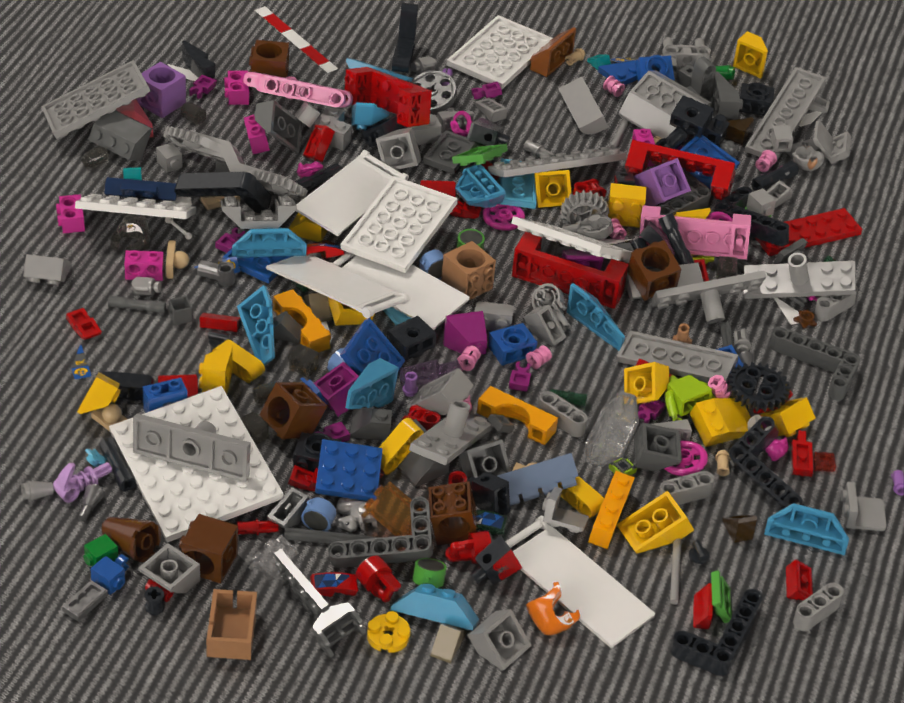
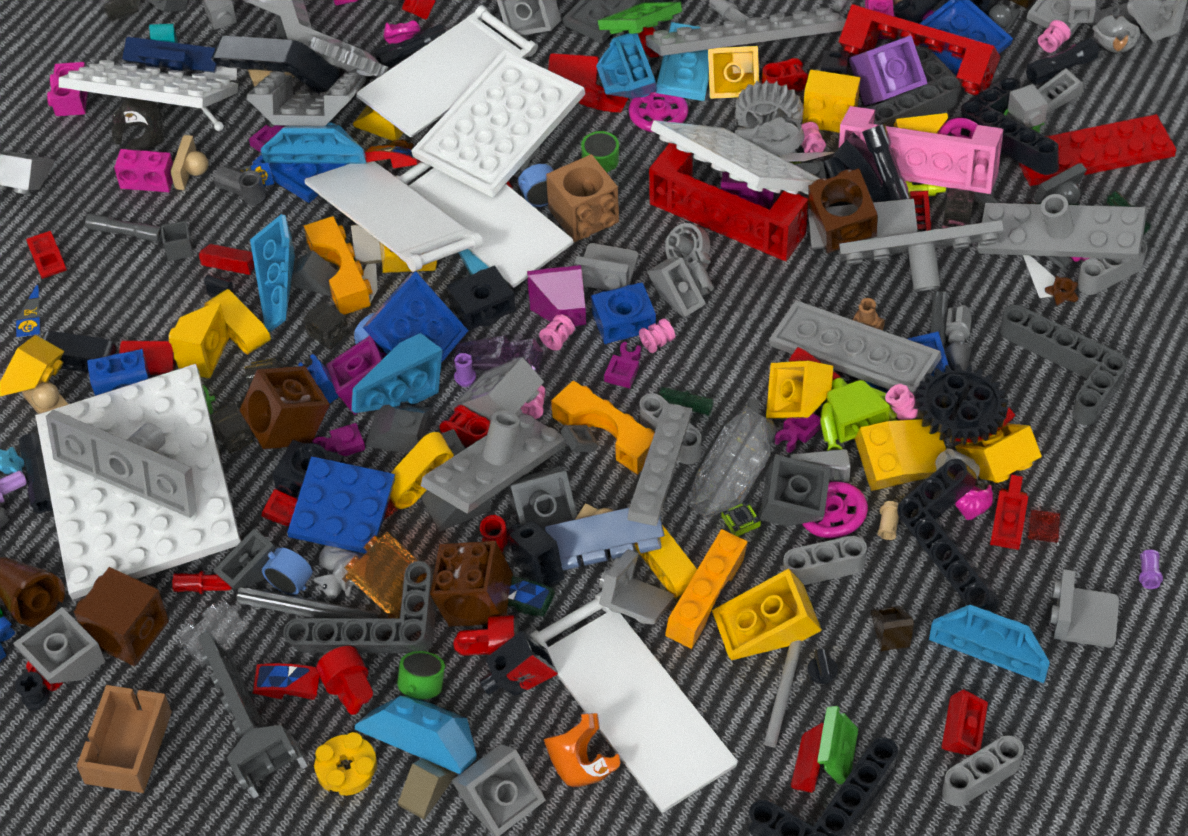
camera: 15 degrees right, 10 degrees up
light grey arm [132,277,162,296] -> none
dark azure wedge [566,283,625,351] -> none
none -> light grey plate [628,403,692,526]

